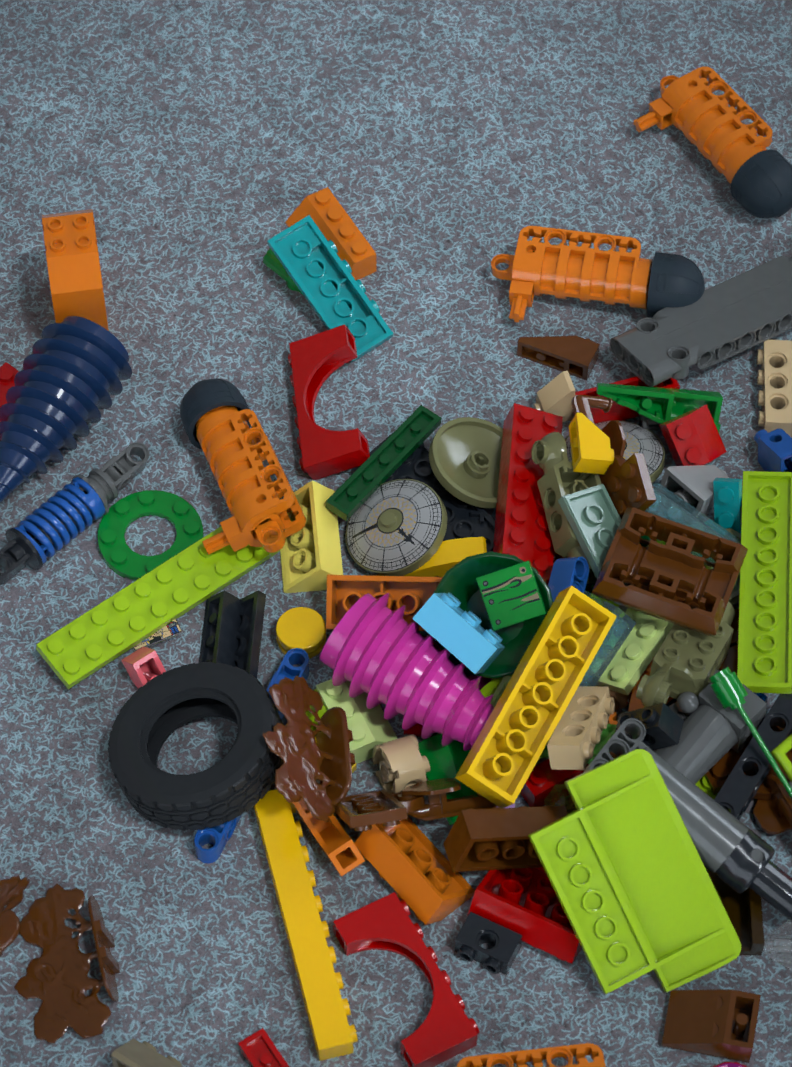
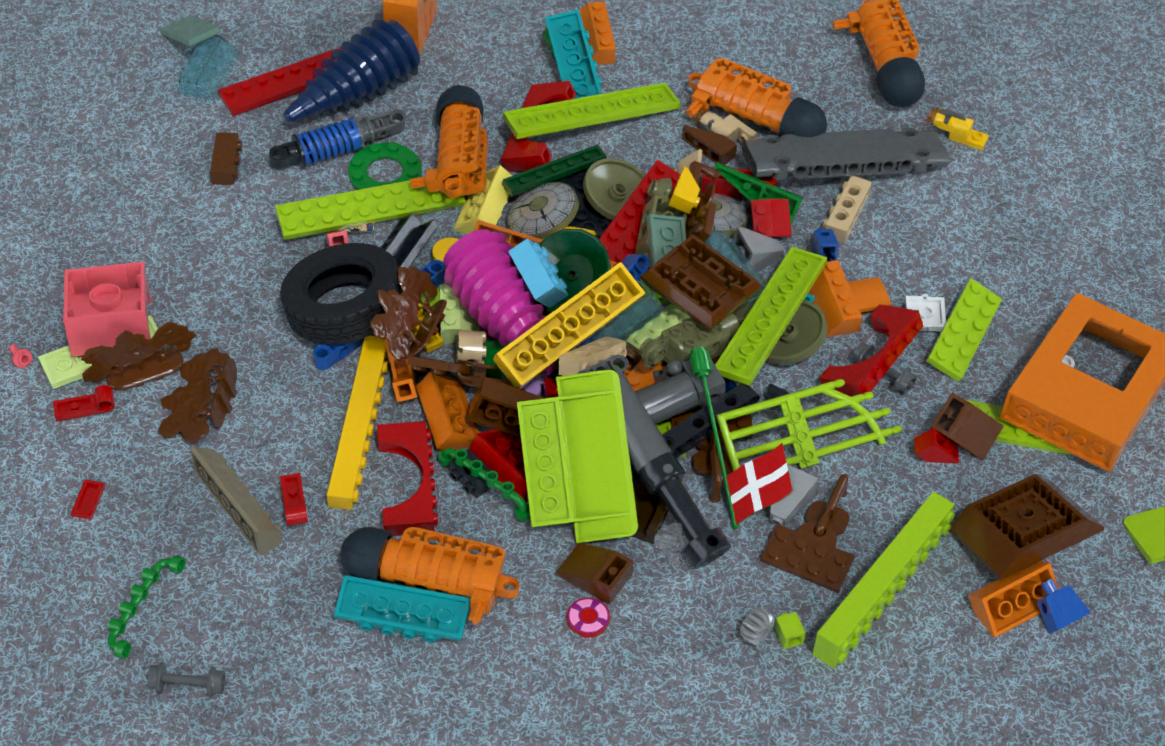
camera: 20 degrees right, 5 degrees down
green tile [476,560,547,631] -> none
black brick [615,703,684,750] -> none
teal plate [713,478,742,533] -> none
none -> green bar [438,447,531,522]
none -> lime plate [502,82,681,139]
none -> tan plate [695,109,757,143]

